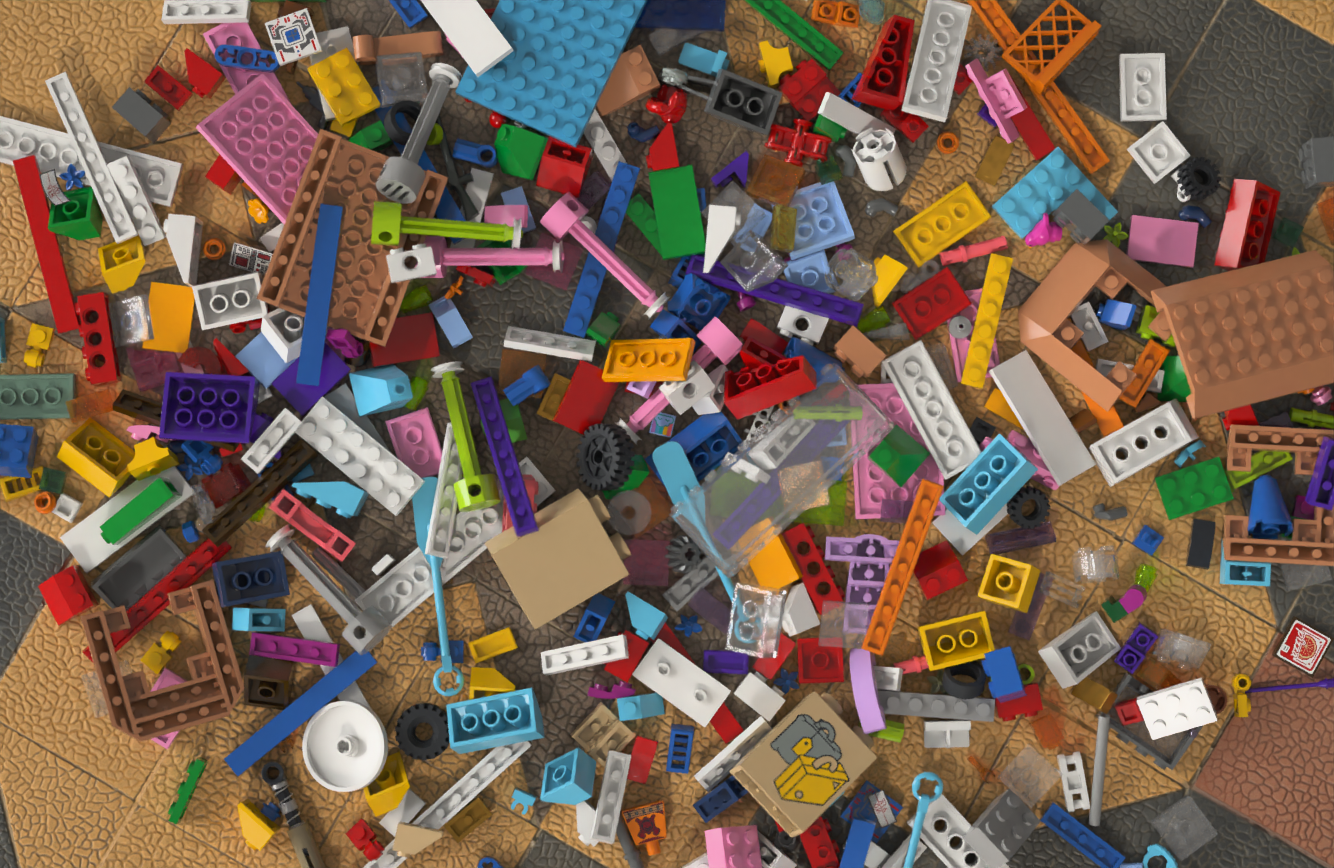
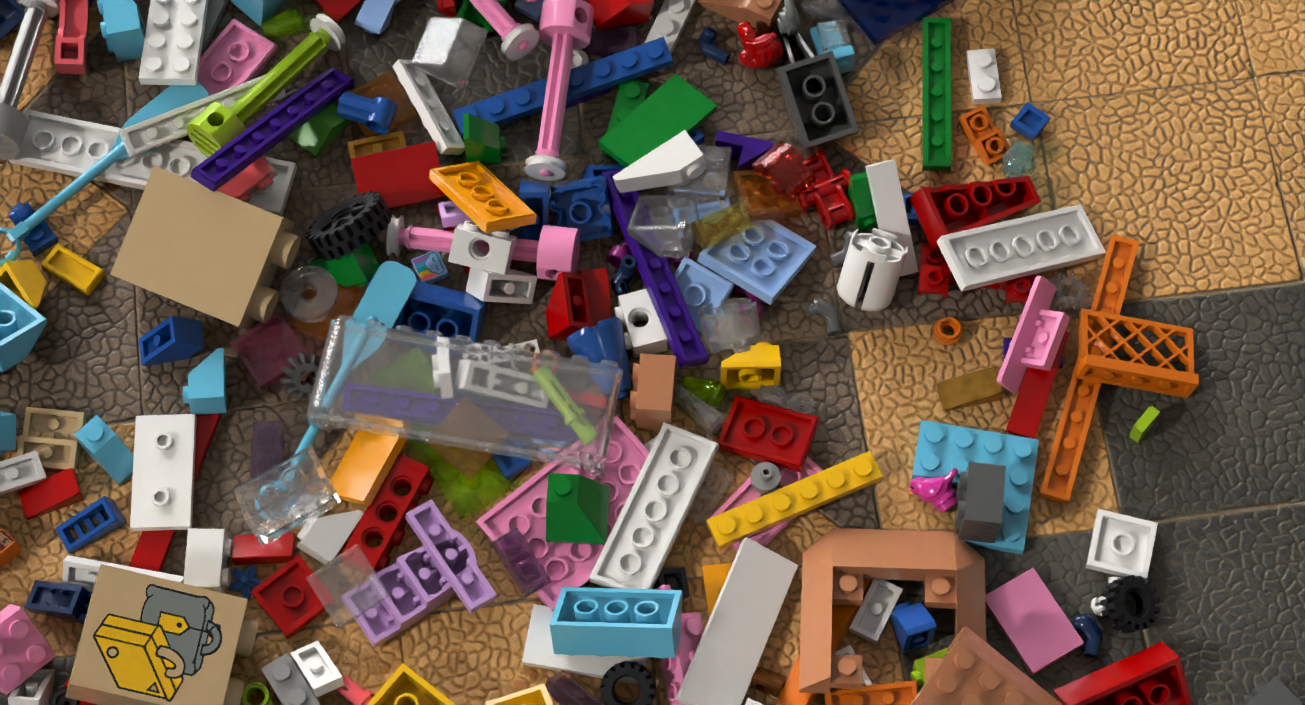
camera: 50 degrees right, 20 degrees down
light grey axle [311,547,365,599] -> none
white tile [372,554,395,575] -> none
clear pink plate [525,233,583,291] -> none
white plate [541,635,629,675] -> none
magenta slope [587,681,636,699] -> none
red brick [603,630,649,682] -> none
red slope [646,123,679,172] -> none
light grey tile [662,554,727,611] -> none
blue plant [675,615,702,637] -> none
dark purple tile [703,650,749,674] -> none
red wedge [724,355,817,420] -> none
yellow brick [758,40,793,89] -> none
red plate [778,59,841,121] -> none
clear green tile [814,155,843,185] -> none
lavender slope [850,646,887,734] -> none
orange tile [861,478,944,656] -> none
yellow tile [893,181,992,268] -> none
red slope [913,540,968,600] -> none
coral pin [939,236,1008,266] -> none
lime plant [1103,222,1129,248] -> none
white plate [1119,53,1167,122] -> none
none -> clear slope [410,17,488,89]
none -> dark blue arm [611,255,636,295]
none -> clear red cylinder [752,140,817,201]
none -> clear tile [817,19,850,52]
none -> lime tile [1129,406,1160,443]

